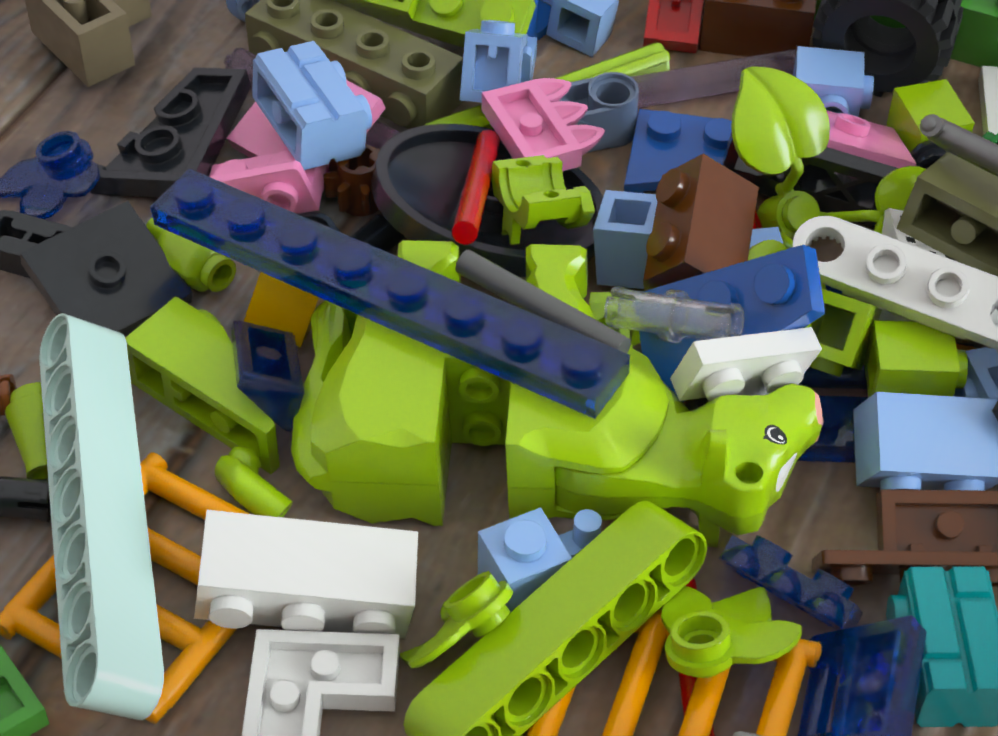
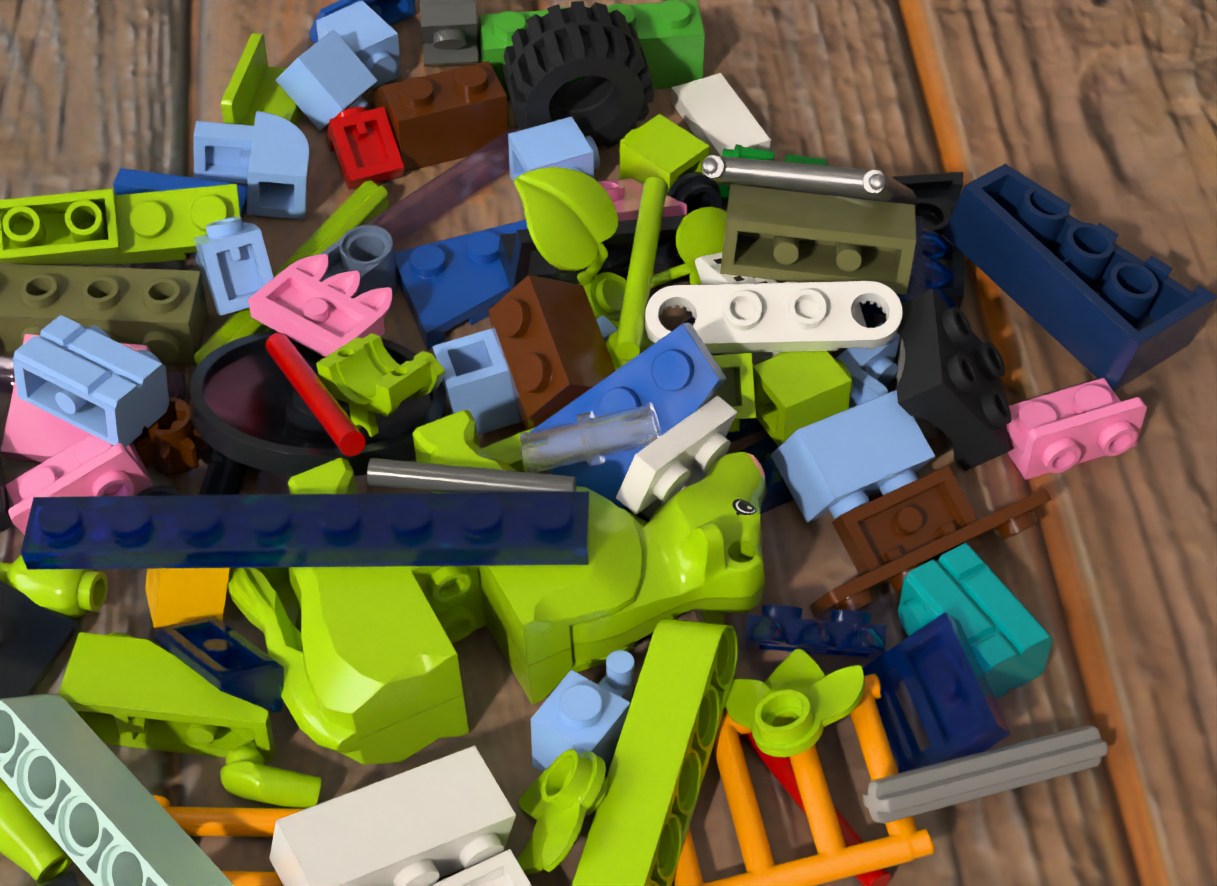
camera: 30 degrees left, 0 degrees up
none -> lime bar [614,177,667,361]

